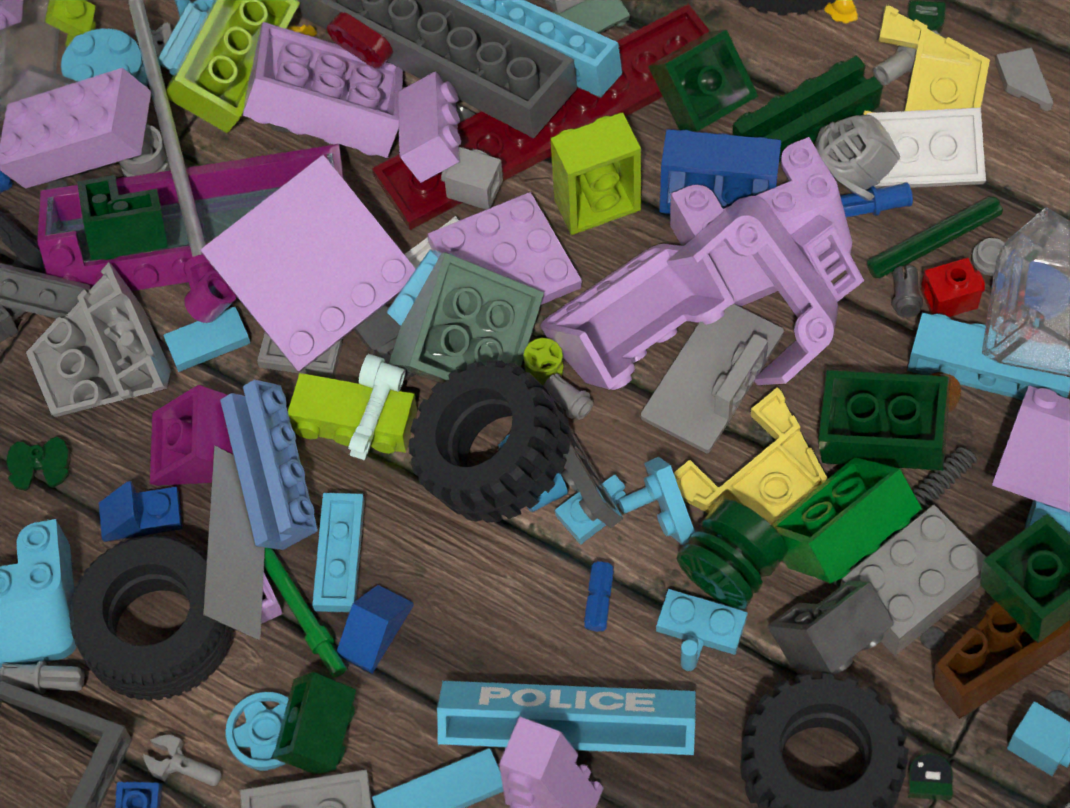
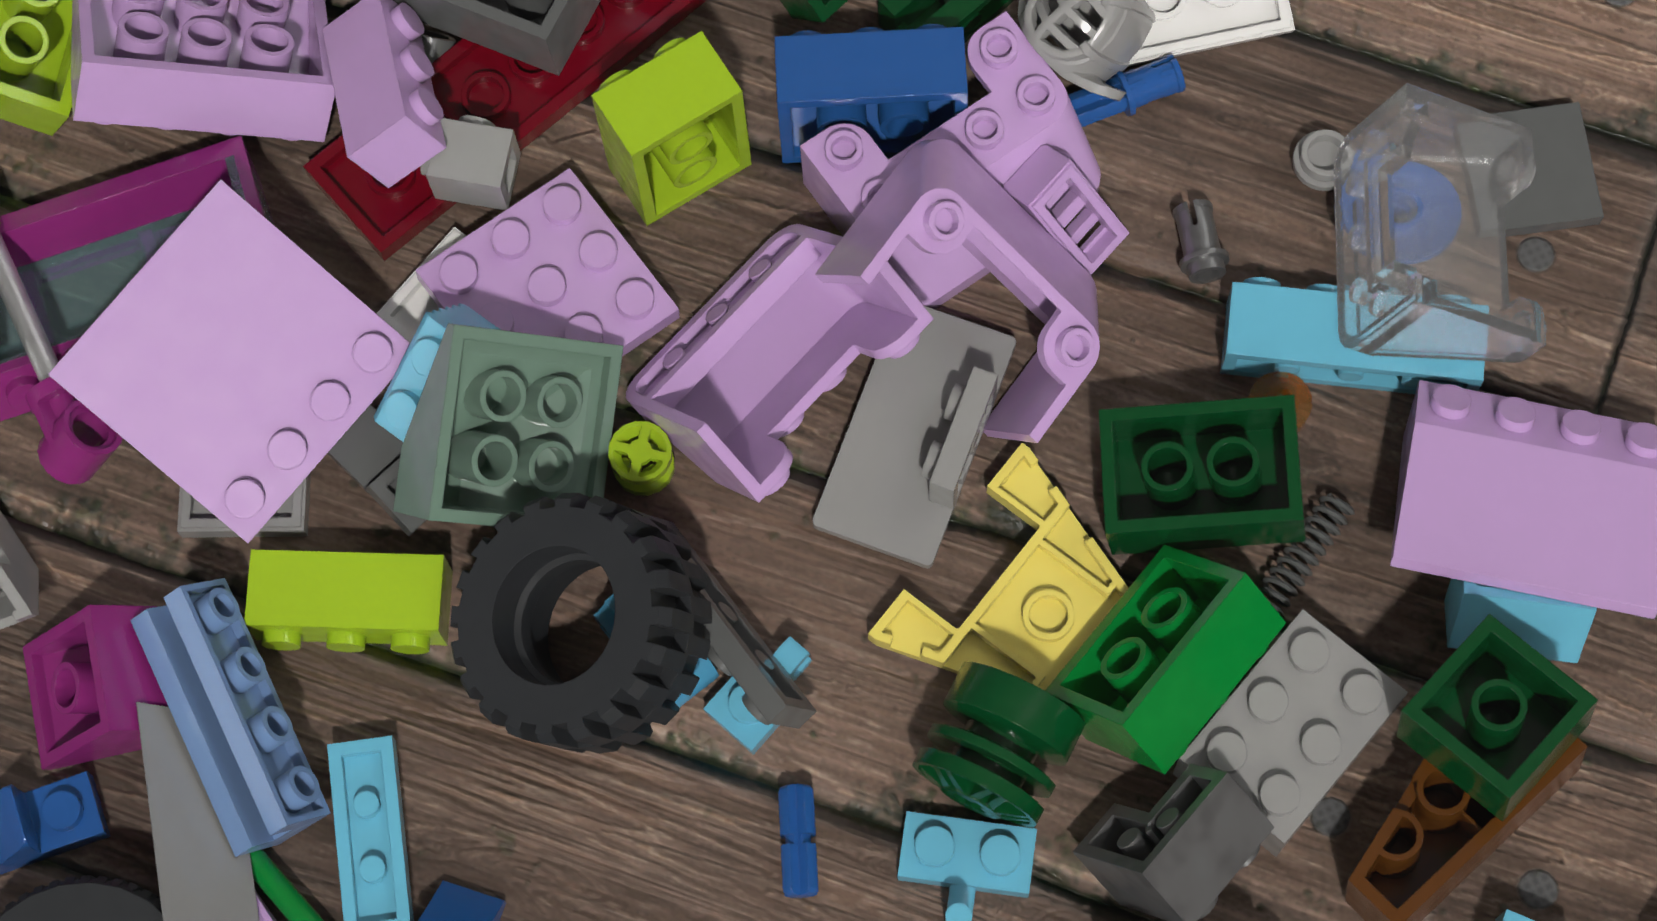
camera: 10 degrees left, 10 degrees up
medium azure tile [163,307,250,372] -> none
light aqua brick [348,354,406,460] -> none
light grey pin [544,373,593,420] -> none
medium azure plate [618,457,695,545] -> none
dark green axle [867,197,1003,278] -> none
red brick [920,258,985,317] -> none

